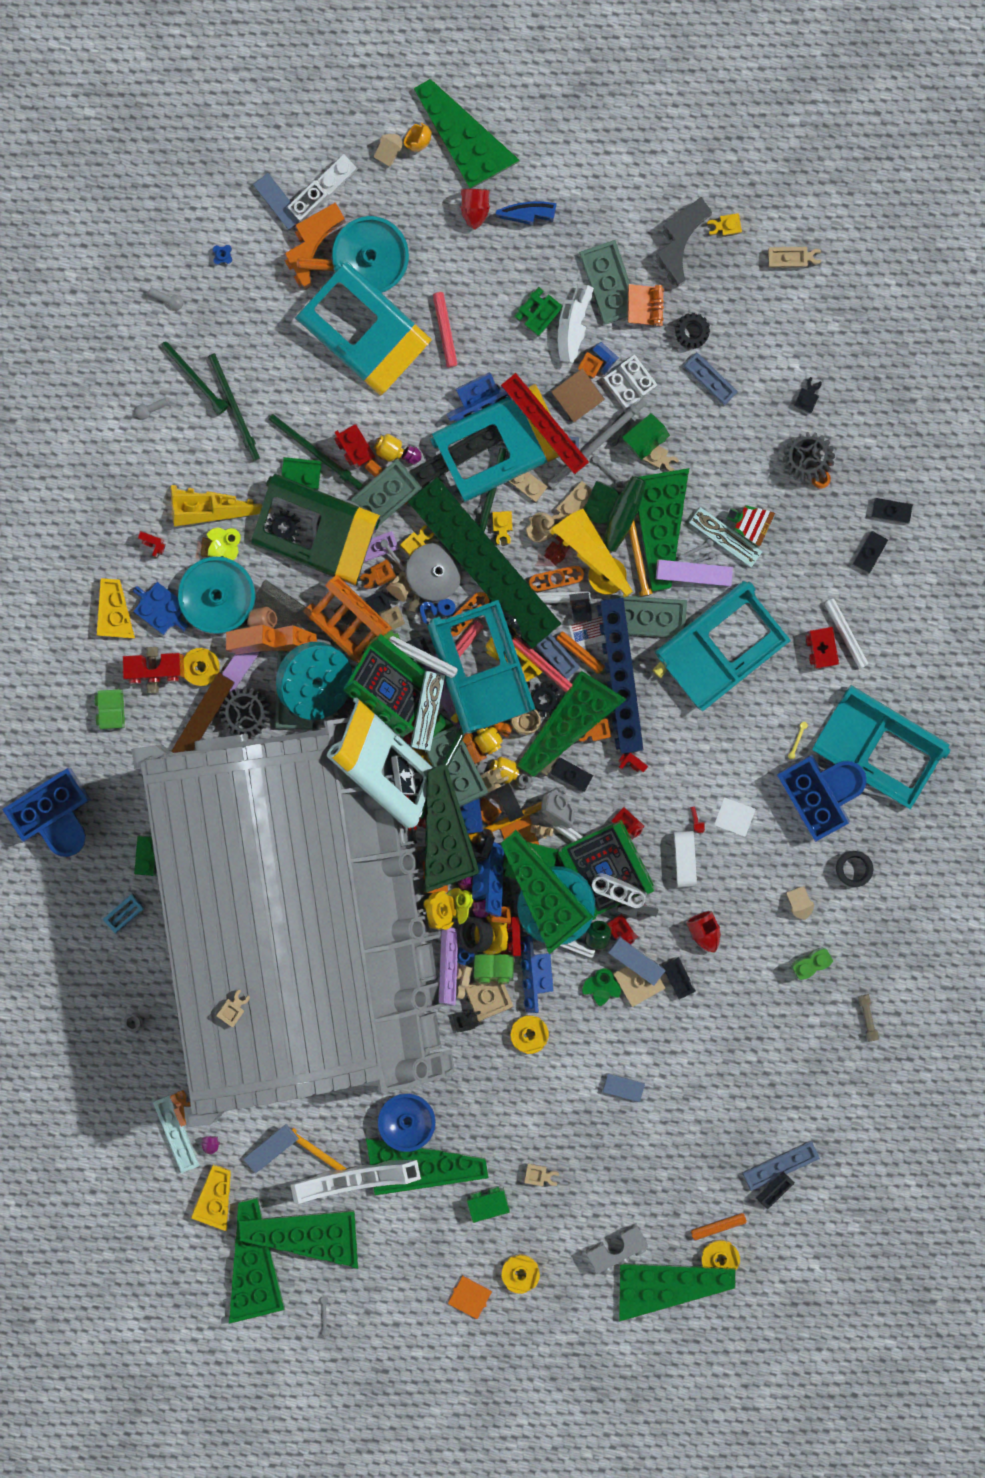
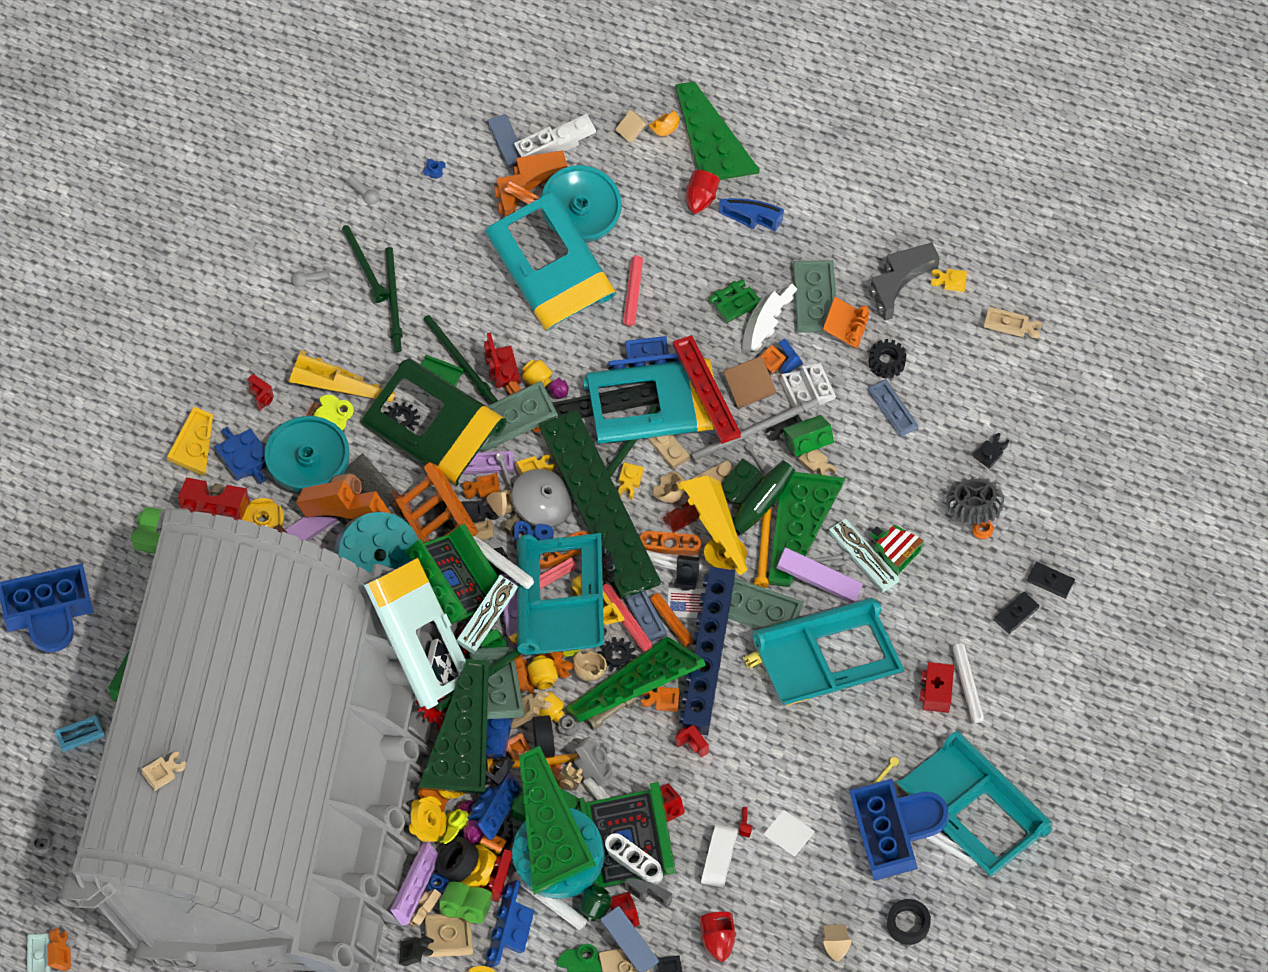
camera: 15 degrees right, 30 degrees down
black plate [551,757,594,792] -> none

